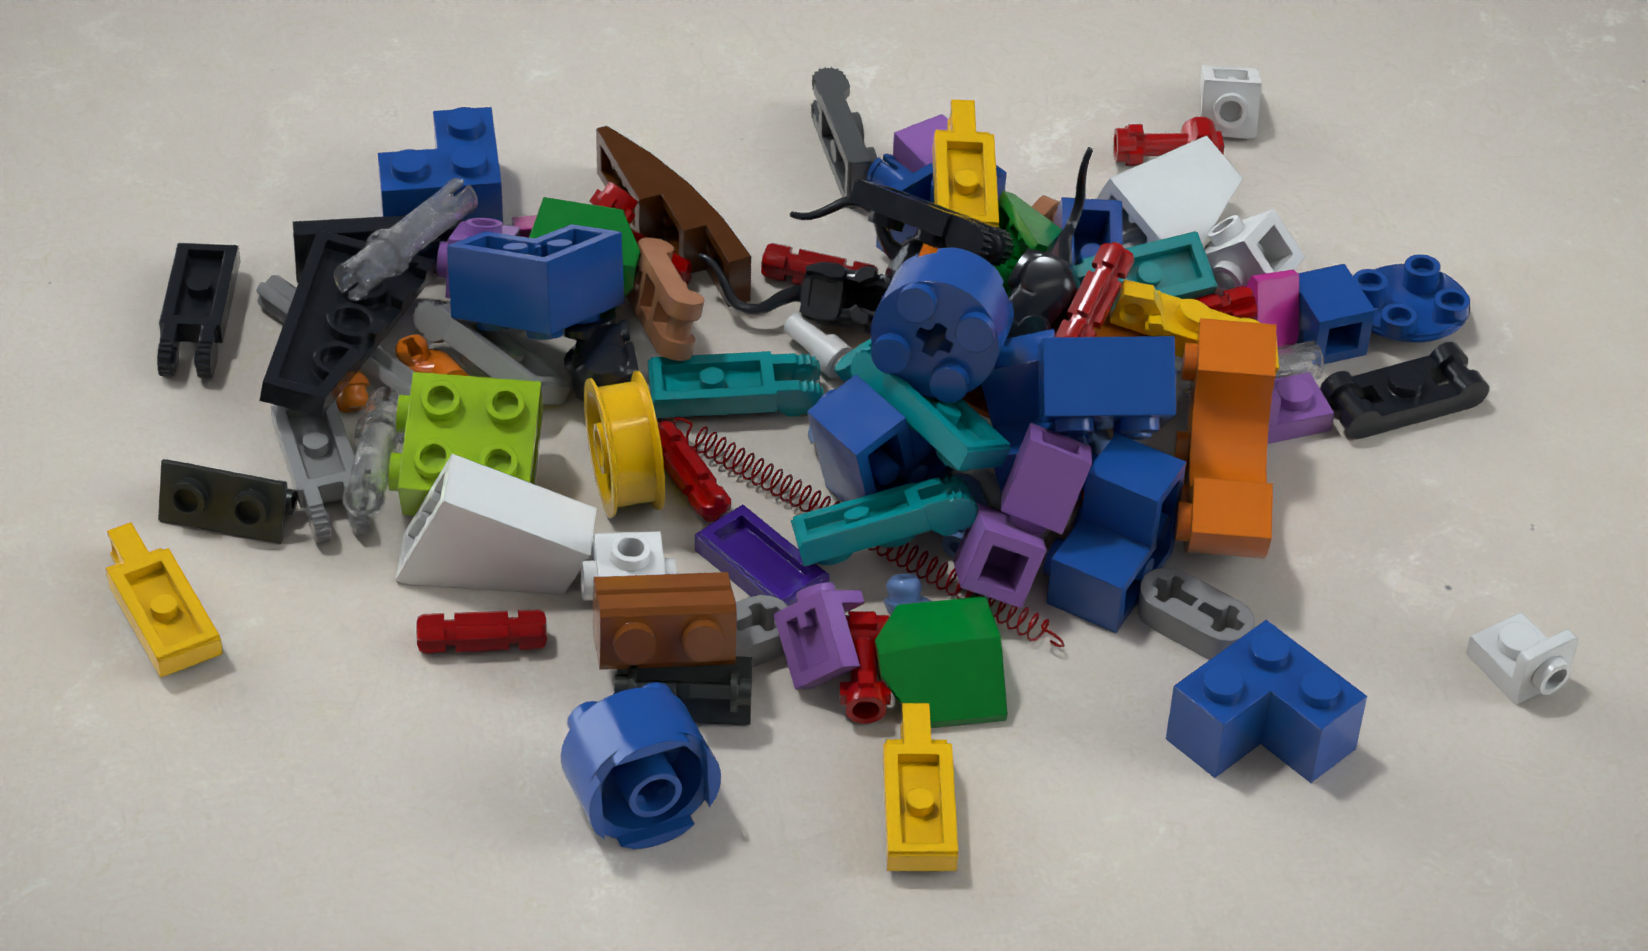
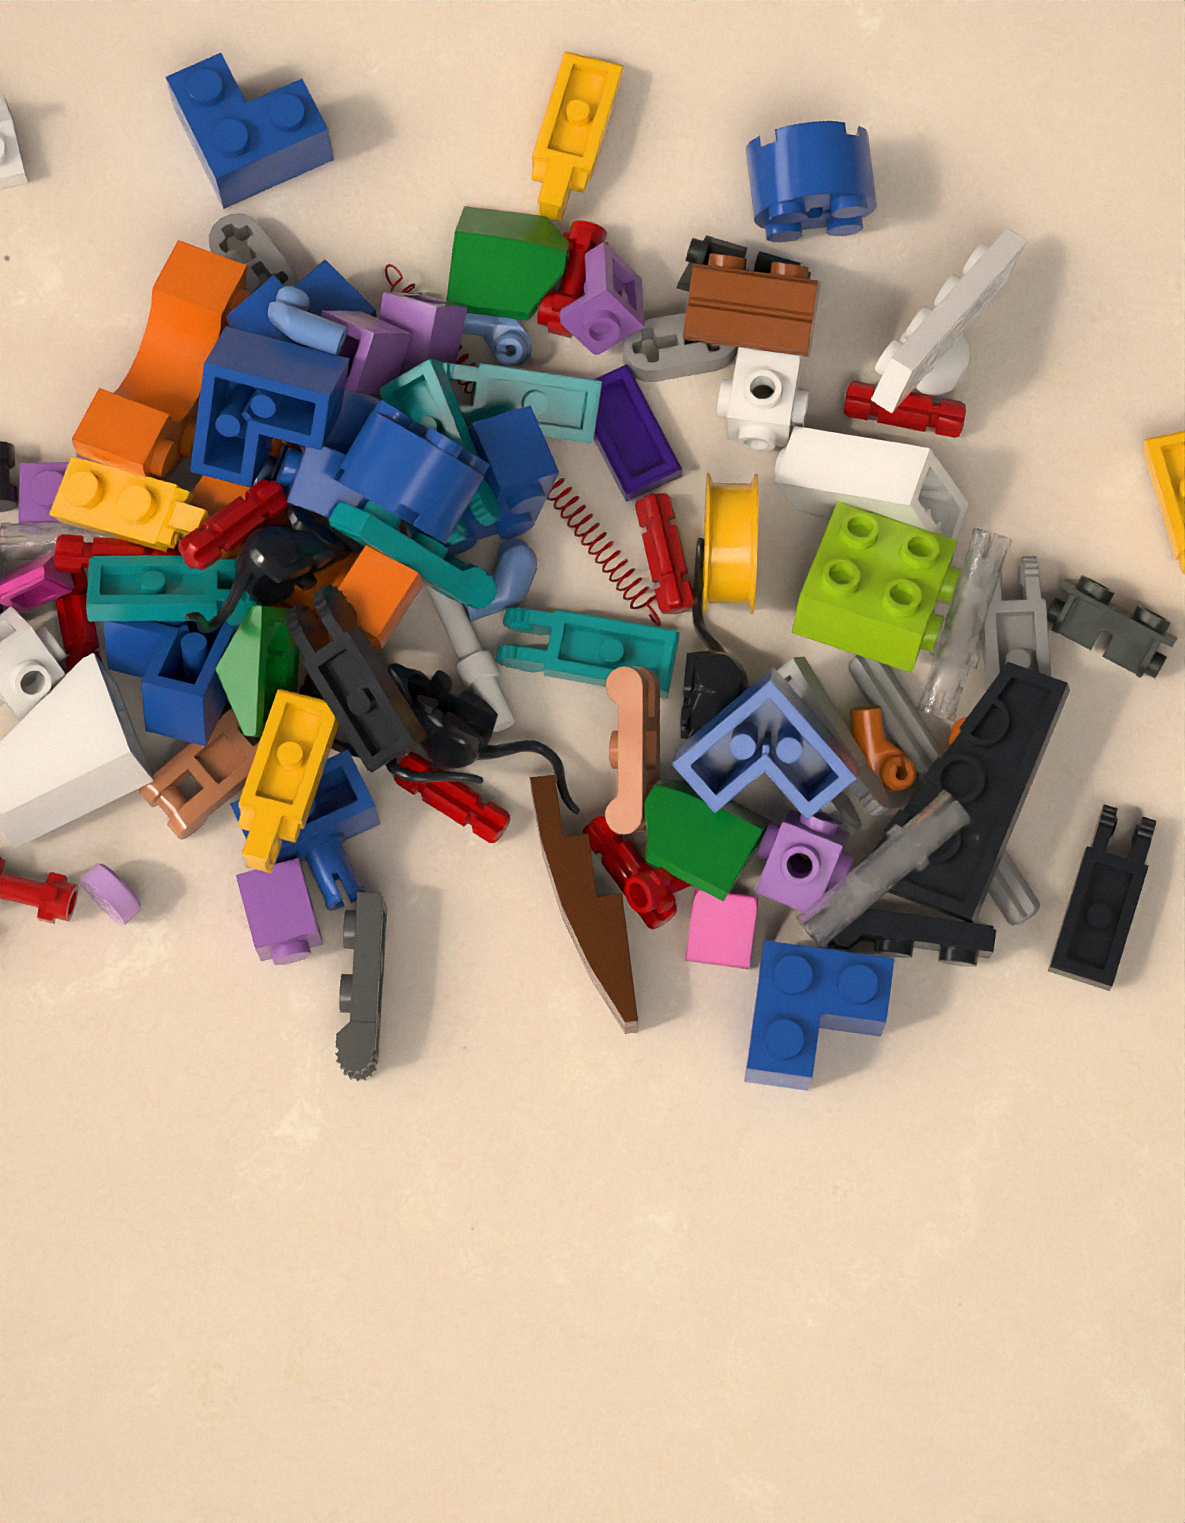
camera: 160 degrees left, 30 degrees up
none -> lavender tile [80,863,141,926]
none -> medium blue arm [268,286,348,355]
none -> white plate [871,228,1027,413]

